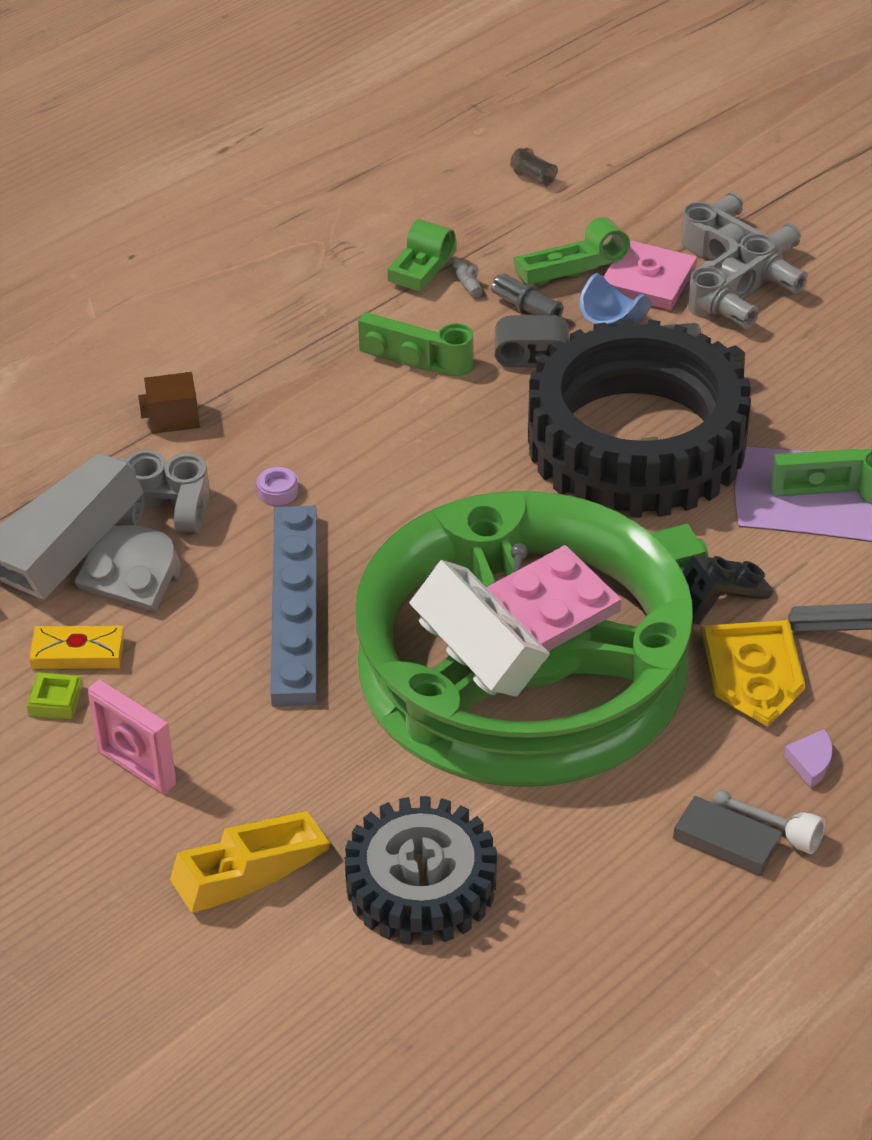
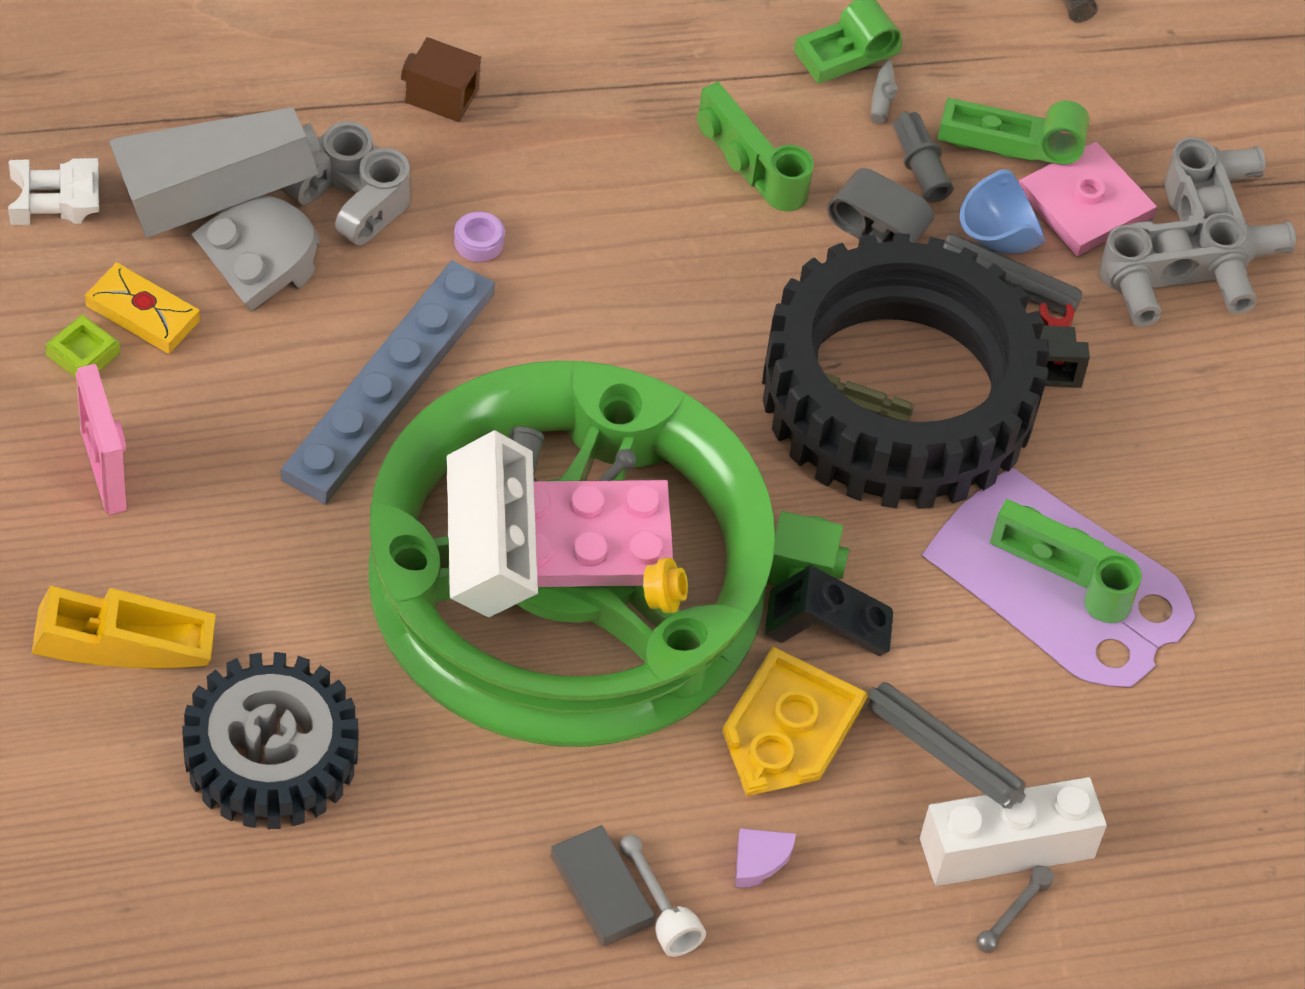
camera: 25 degrees right, 10 degrees up
none -> yellow plate [643,557,688,613]

